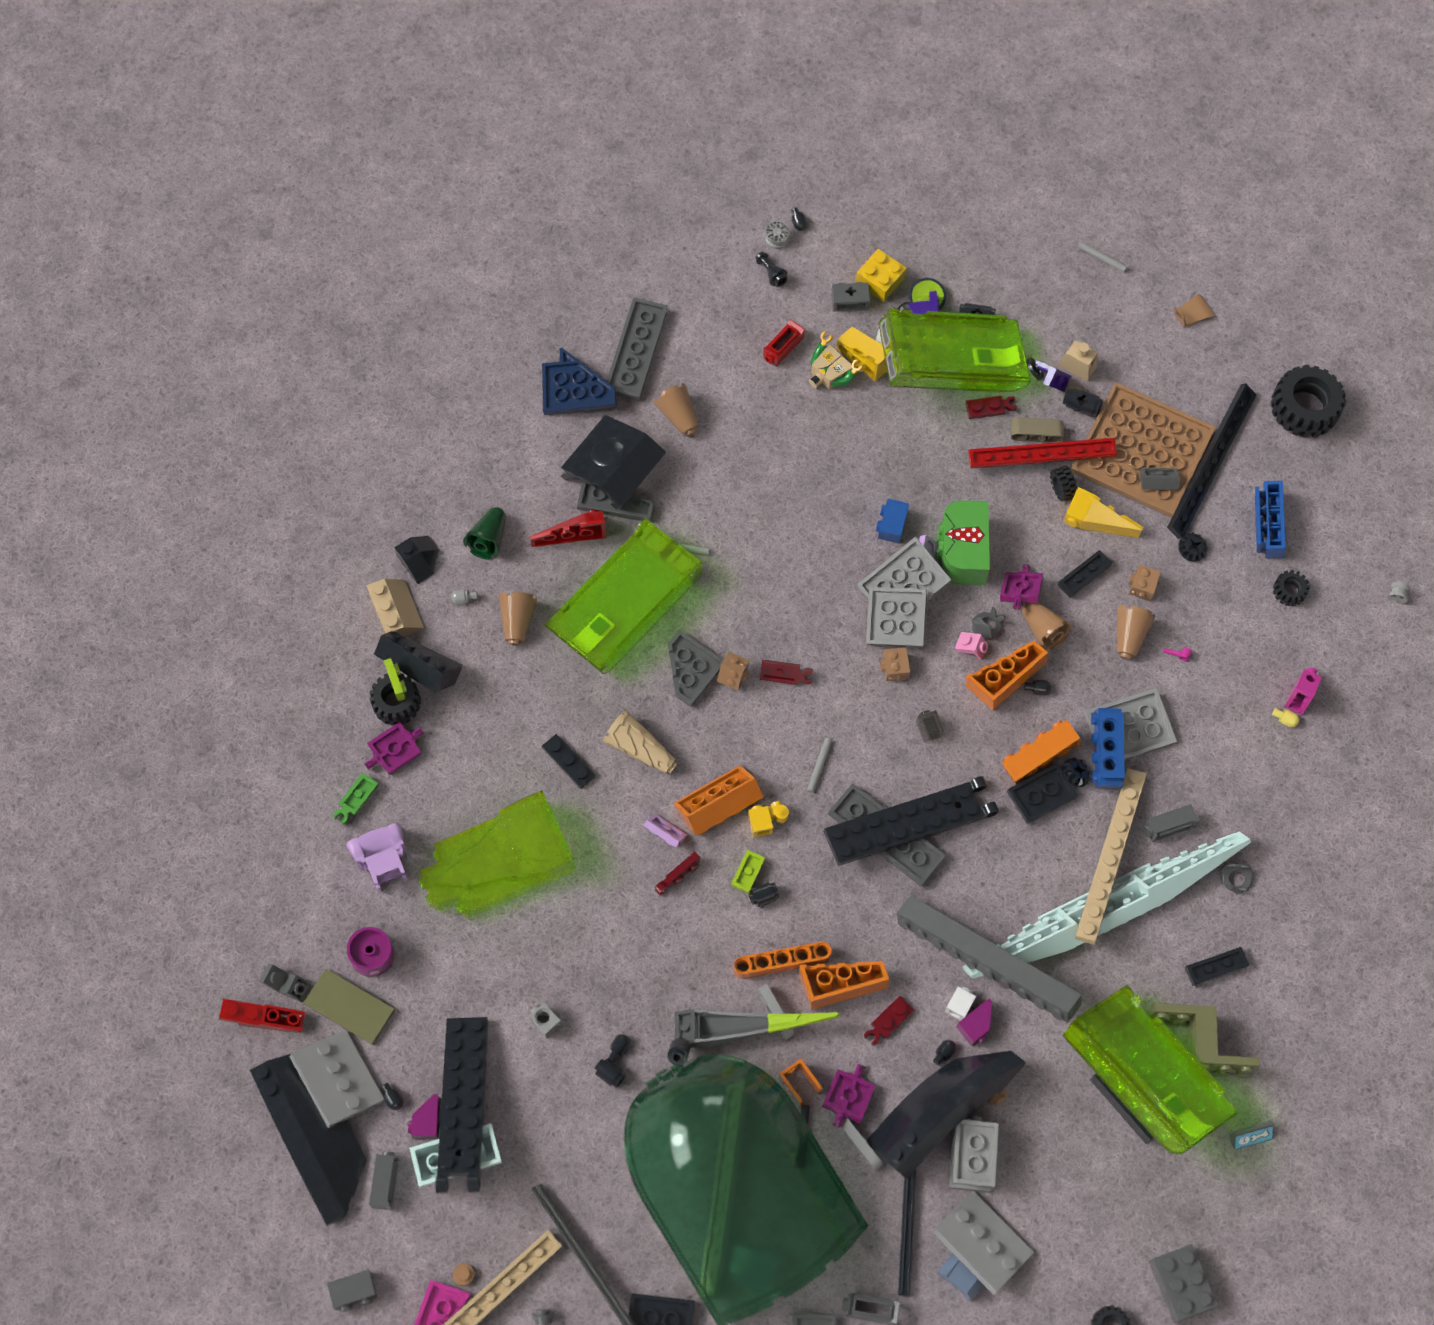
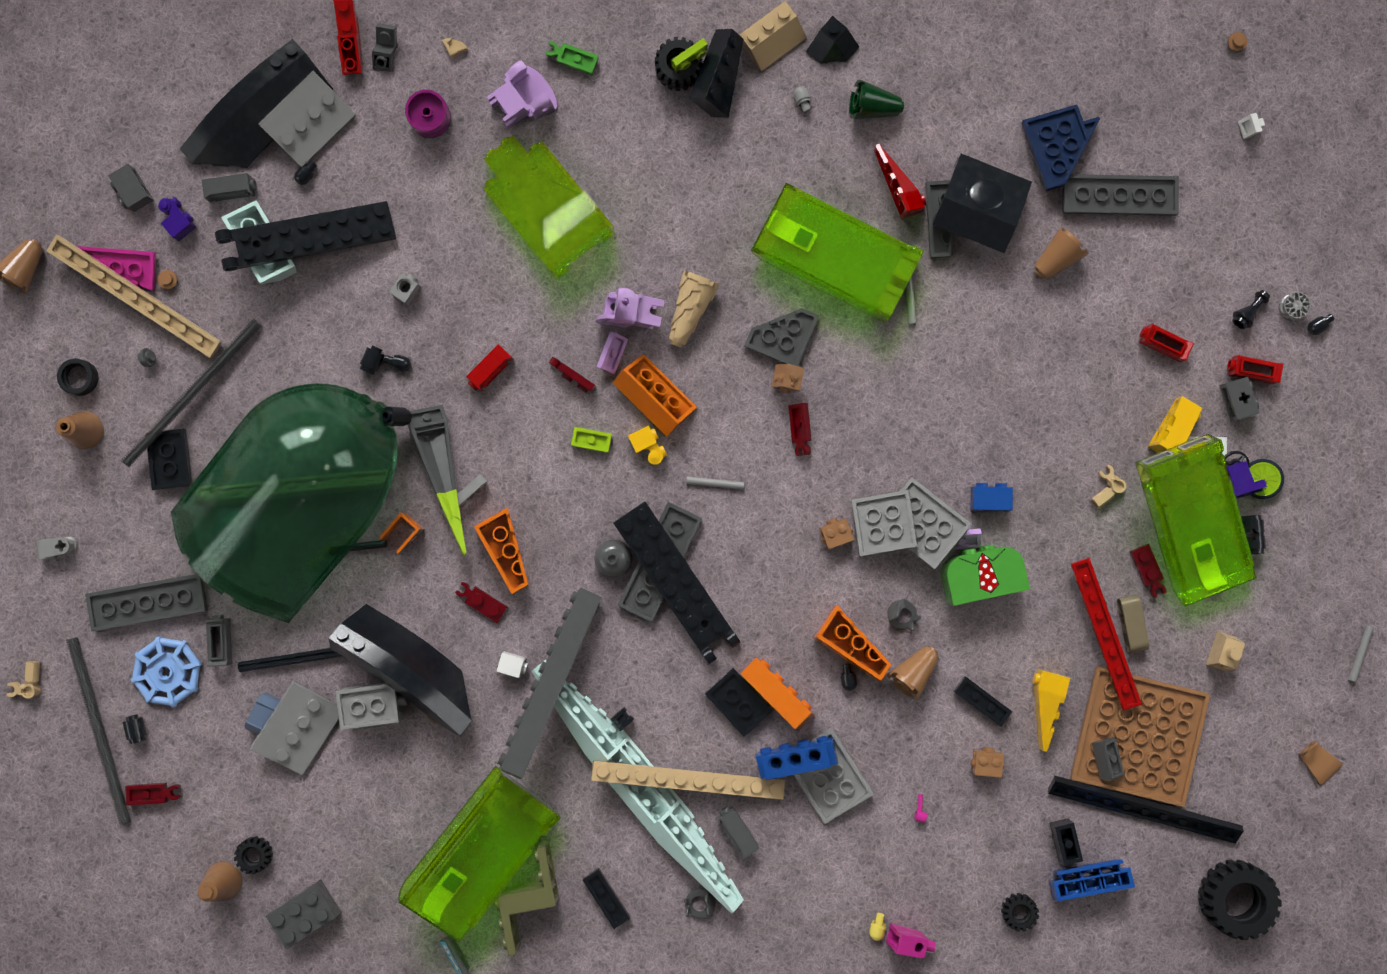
camera: 80 degrees right, 20 degrees up
olive tile [303,969,395,1045] -> none
magenta plate [364,722,424,775] -> none
magenta slope [408,1094,440,1139] -> none
medium nougat cone [499,592,537,645] -> none
black plate [542,734,595,789] -> none
orange beam [734,942,831,979] -> none
black brick [749,882,780,907] -> none
torso [809,331,865,389] -> none
magenta plate [822,1064,876,1128] -> none
light grey beam [837,1118,883,1171] -> none
yellow brick [855,249,907,303] -> none
clear smoke brick [916,710,944,743] -> none
black cylinder [933,1040,956,1066] -> none
bright pink bracket [955,632,988,659] -> none
magenta slope [956,998,992,1046] -> none
magenta plate [1000,564,1044,610] -> none
dark purple piece [1026,357,1072,392] -> none
black tyre [1050,465,1078,502] -> none
black piece [1062,387,1103,417] -> none
black gear [1063,757,1091,787] -> none
medium nougat cone [1117,605,1155,660] -> none
black gear [1178,532,1208,562] -> none
none -> dark purple brick [158,197,196,241]
none -> tan tile [442,38,468,59]
none -> red window [466,344,514,392]
none -> dark grey cylinder [594,539,633,578]
none -> lavender piece [596,288,665,329]
none -> black wheel [610,707,634,731]
none -> black brick [1049,818,1083,866]
none -> tan bar [1091,465,1126,509]
none -> red window [1227,355,1284,384]
none -> medium nougat plate [1228,32,1247,52]
none -> white tile [1238,113,1265,139]

